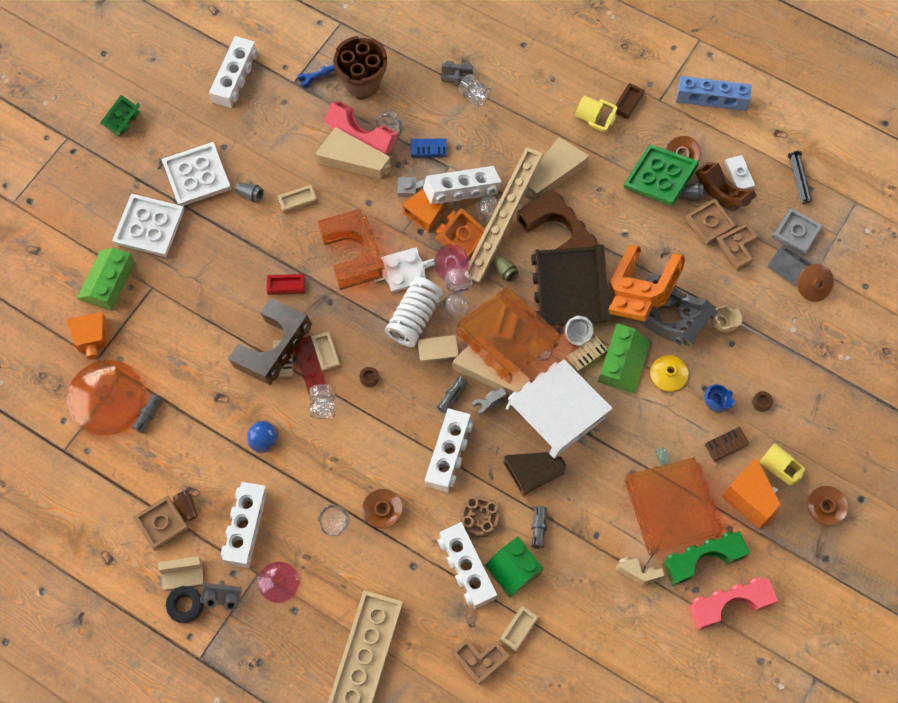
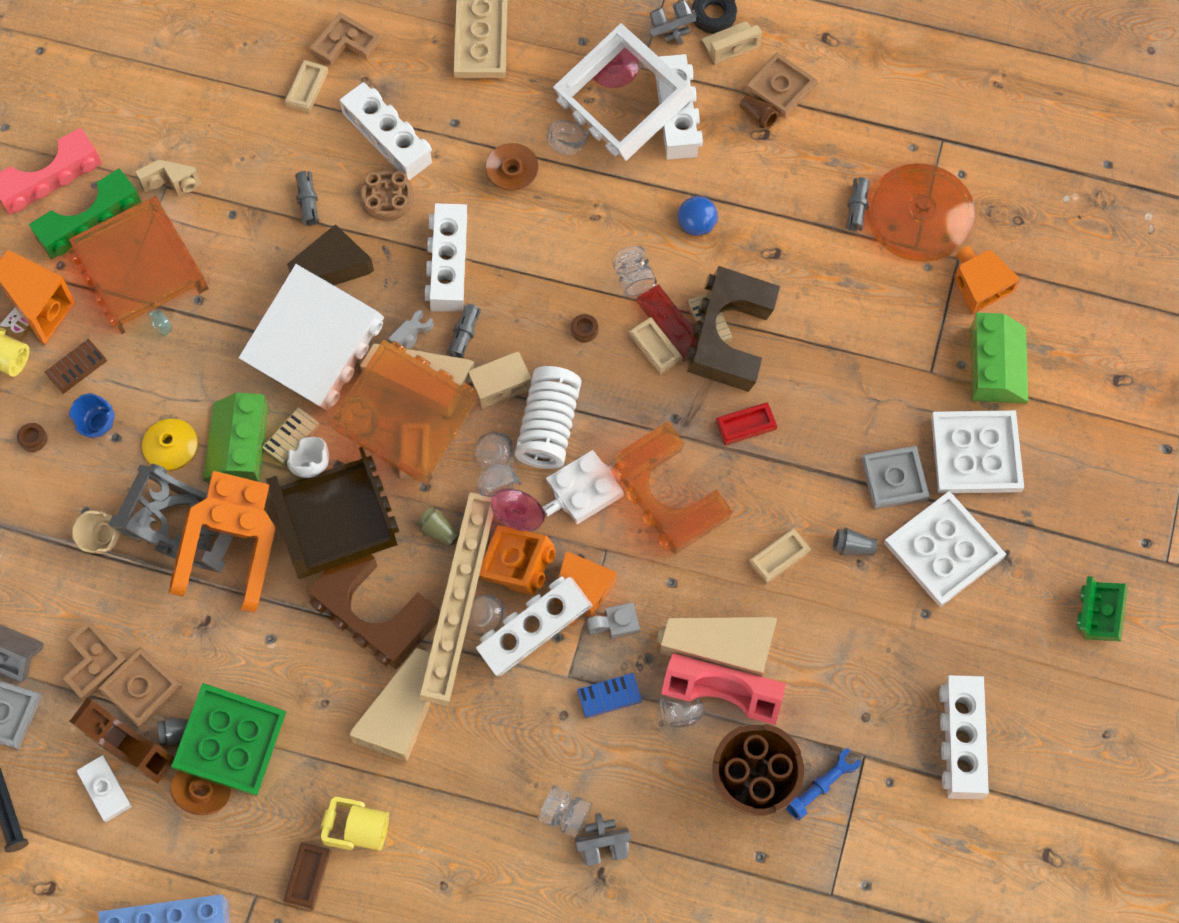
camera: 165 degrees right, 0 degrees up
green slope [485,536,543,597] -> none
none -> white window [553,23,695,161]
none -> light grey tile [861,446,930,510]

